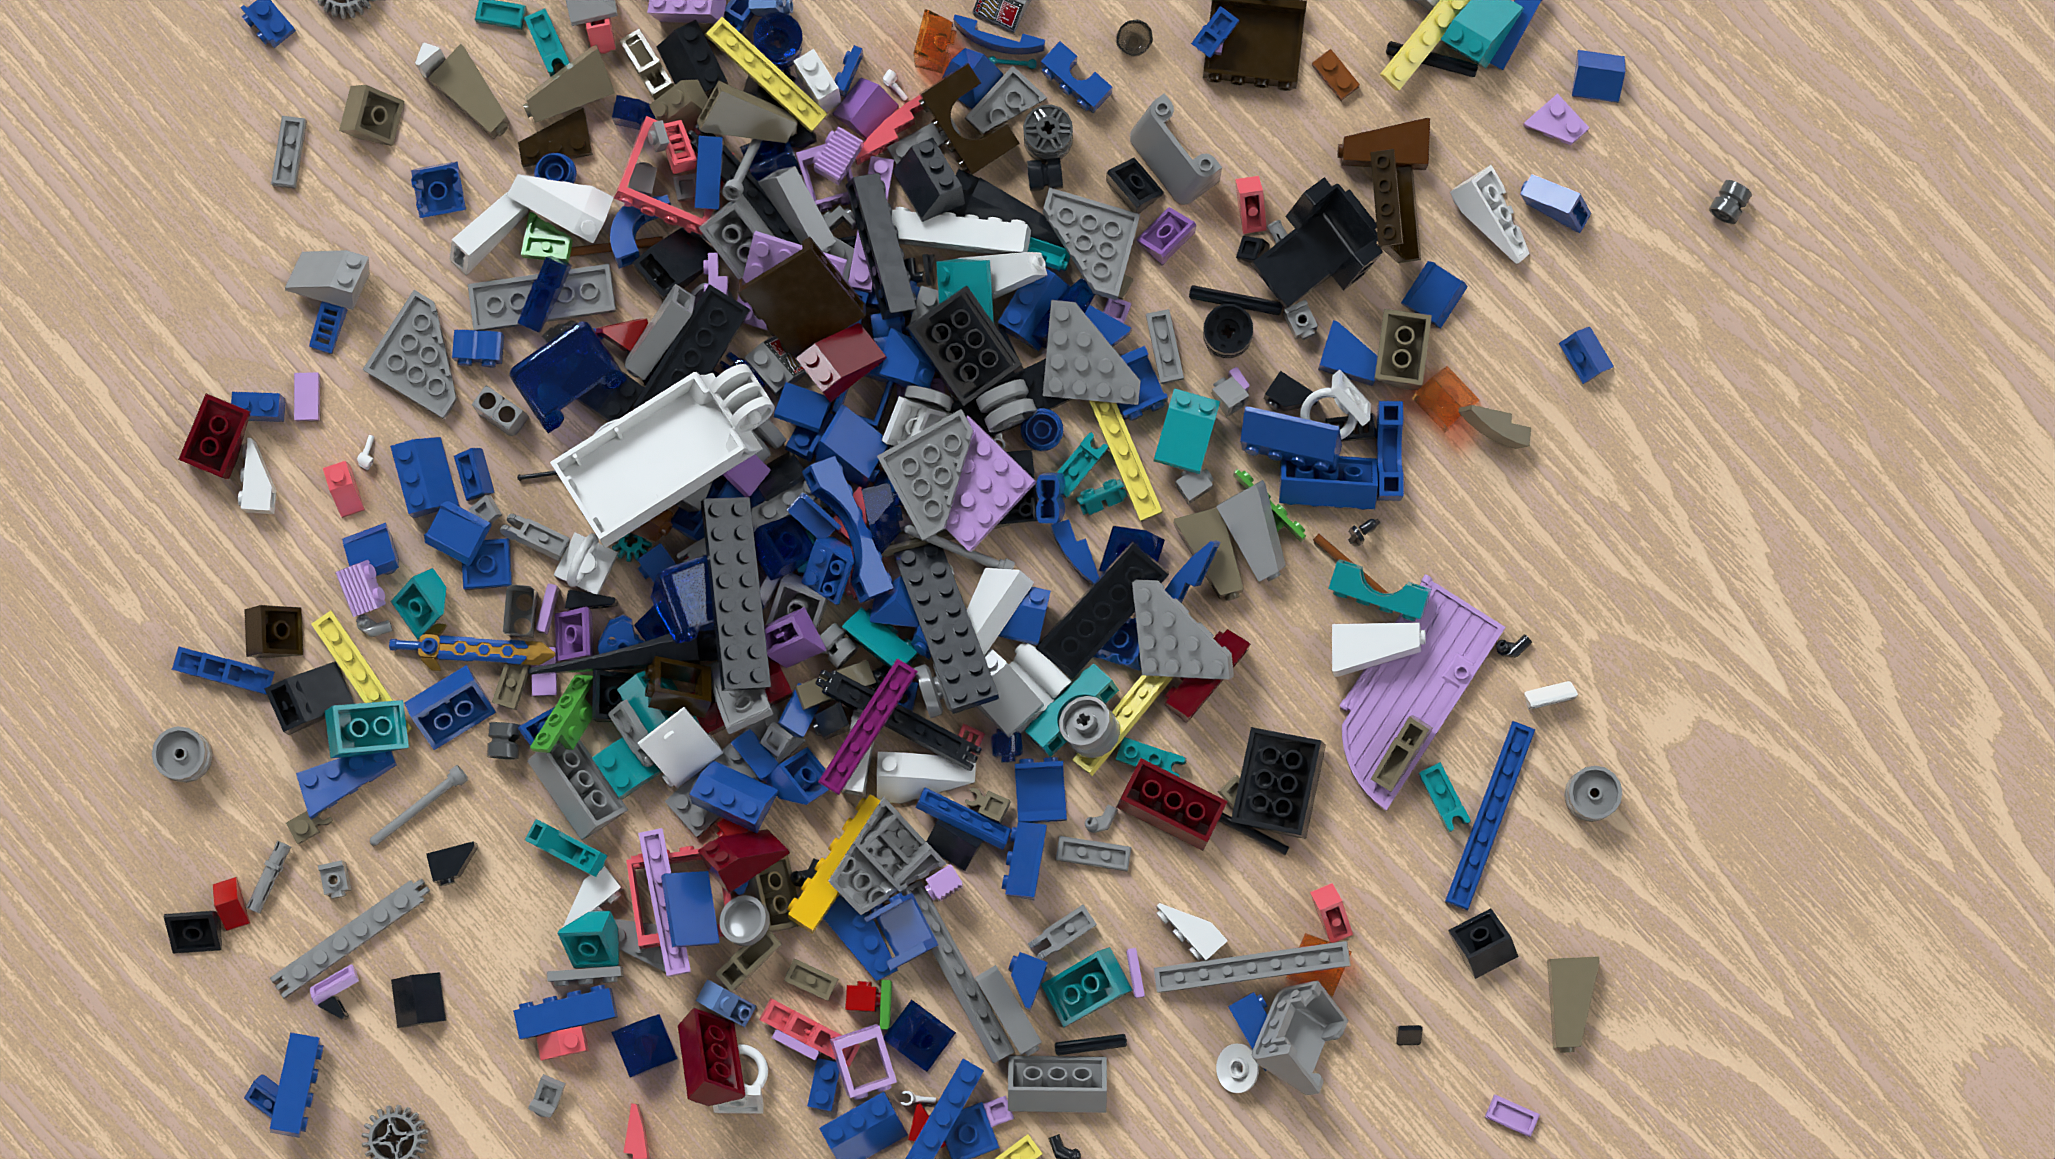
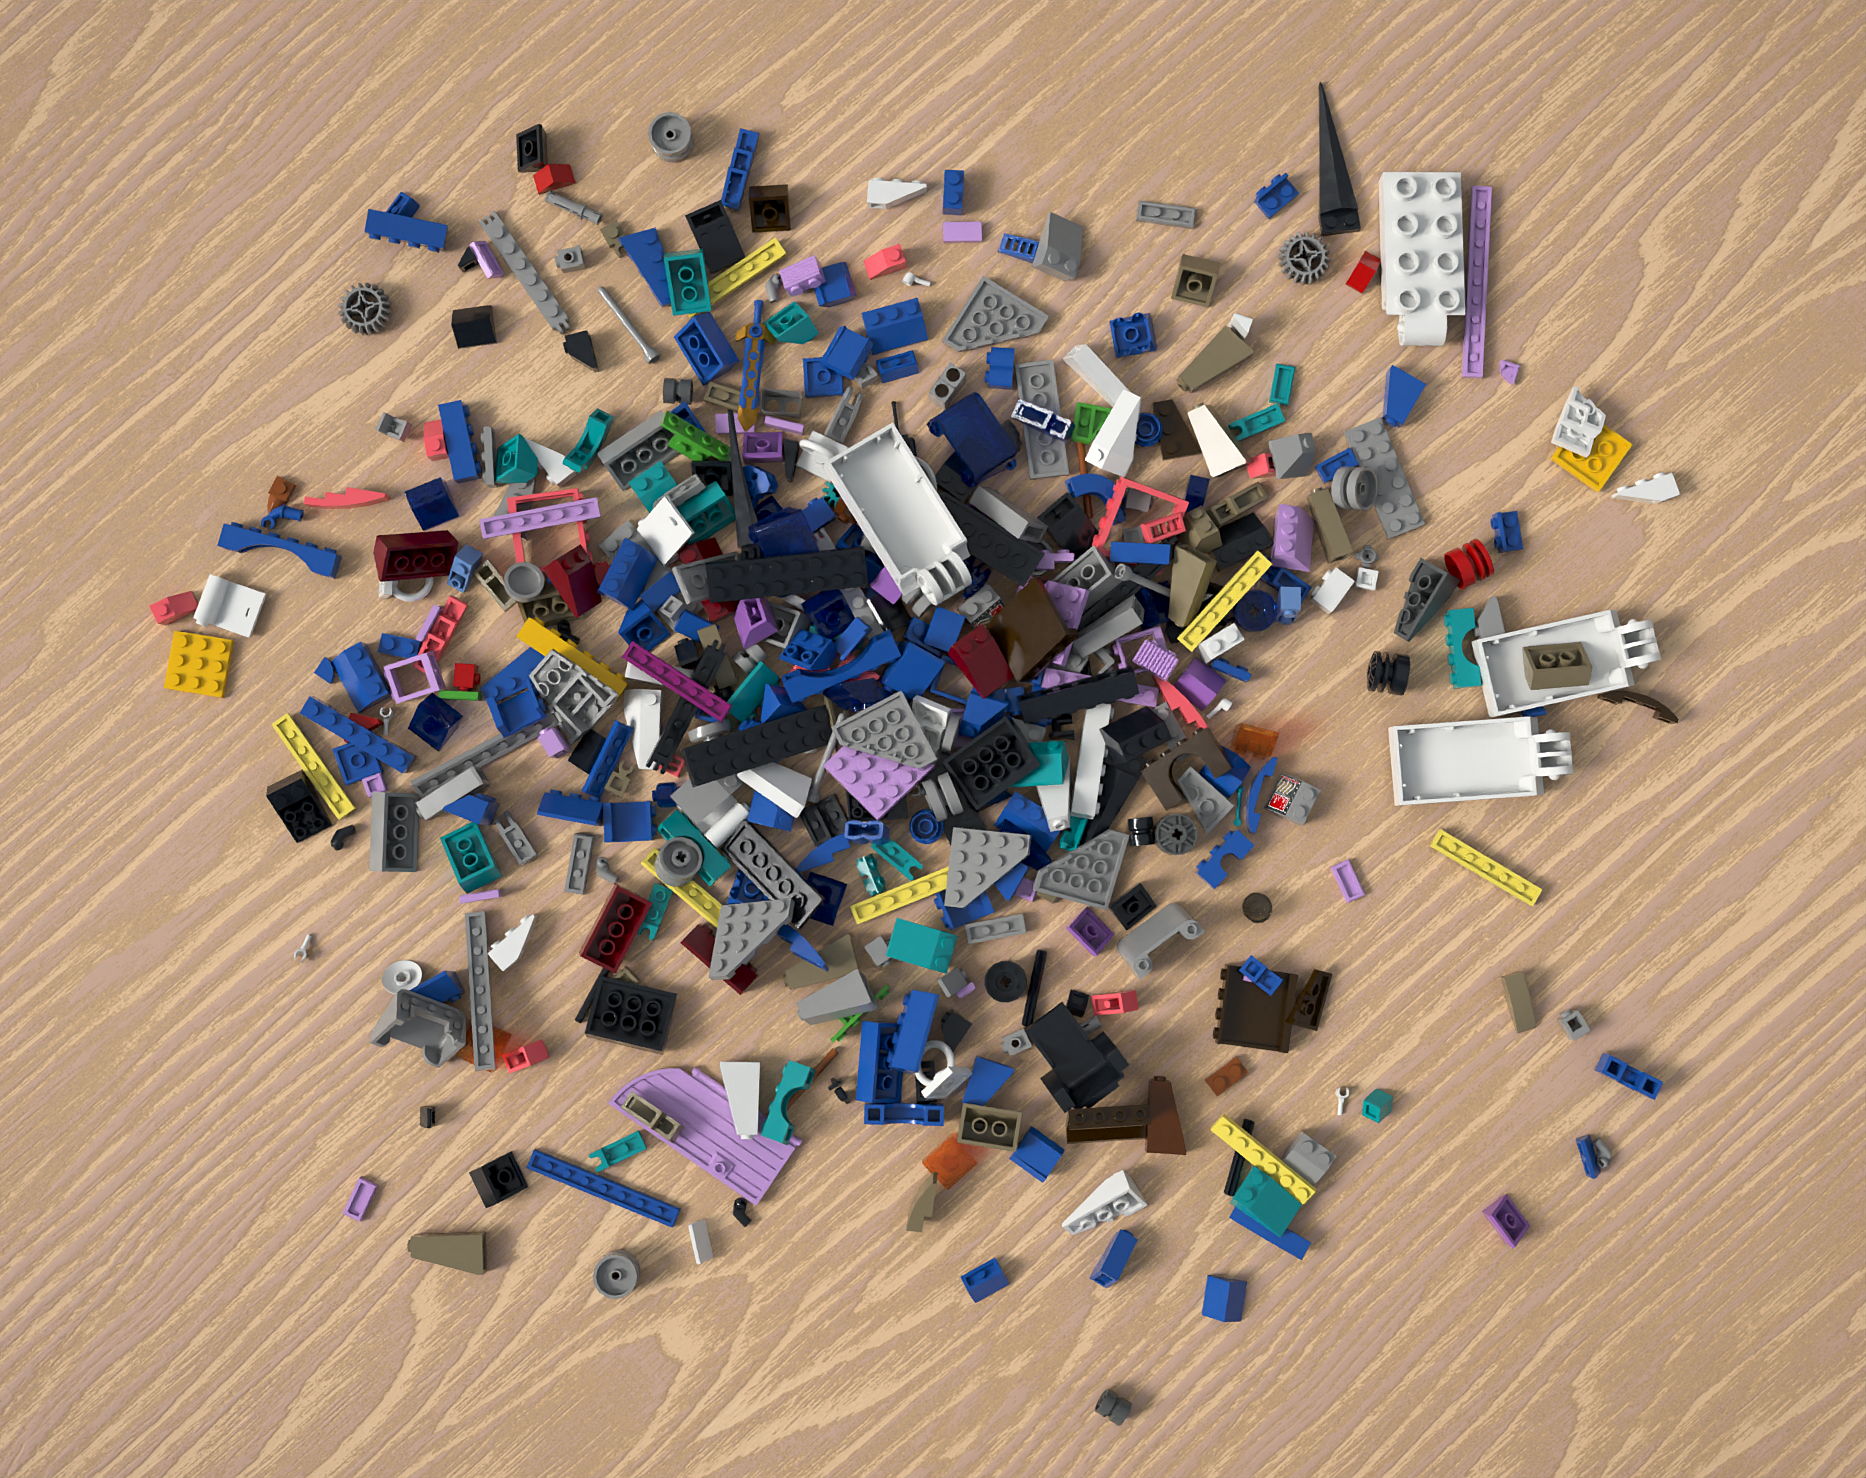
camera: 85 degrees right, 5 degrees up
dark red slope [178,393,251,479] -> none
red slope [596,318,648,351] -> none
dark brown window [645,656,712,718] -> none
light grey plate [648,120,669,152] -> none
blue tile [661,871,720,948] -> none
dark tan plate [784,958,839,1001] -> none
black axle [1054,1034,1127,1055] -> none
lavender wing [1523,93,1589,145] -> none
none -> black slope [799,793,849,847]

